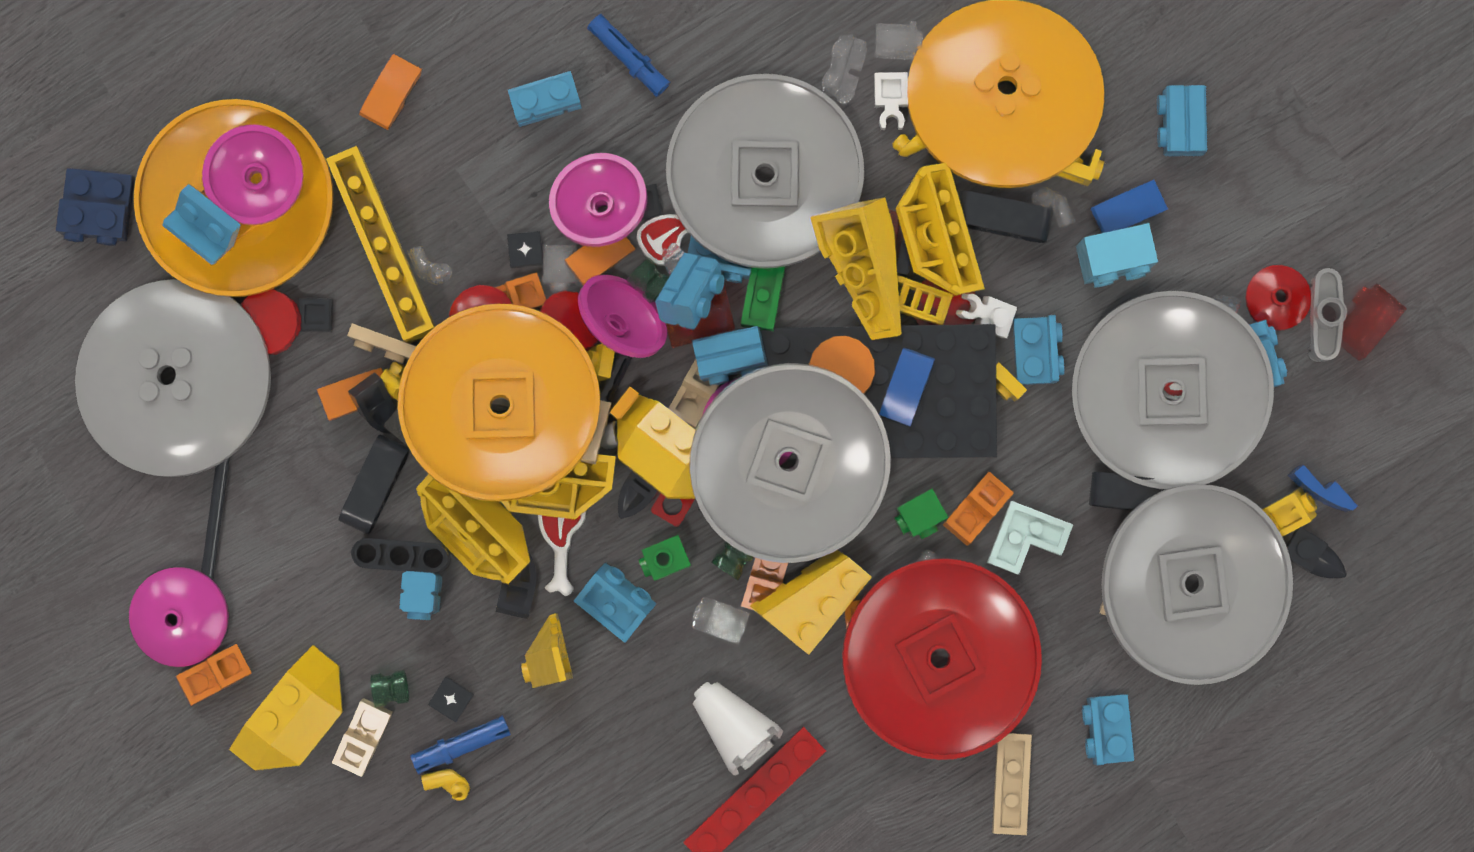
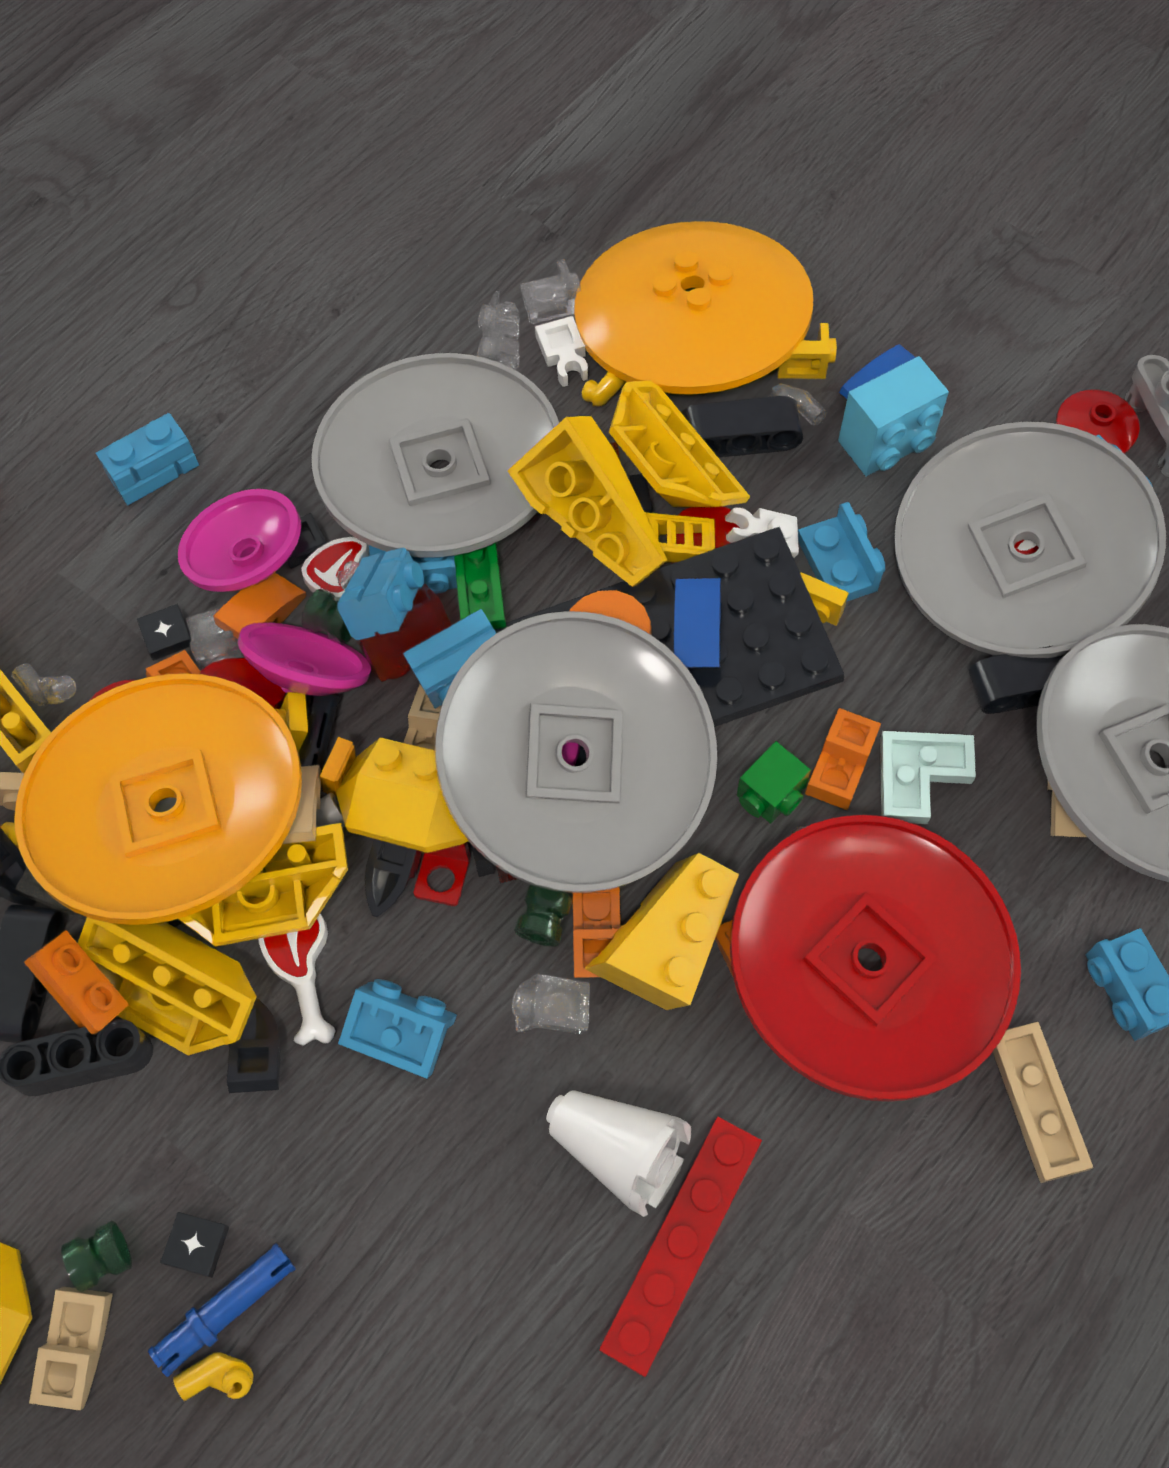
camera: 10 degrees left, 20 degrees down
dark azure brick [399,571,442,620] -> none
yellow wedge [521,614,573,688] -> none
blue pin [587,14,671,97] -> none
green brick [638,535,691,581] -> none
dark azure brick [1157,85,1207,156] -> none
none -> orange bracket [24,930,129,1034]

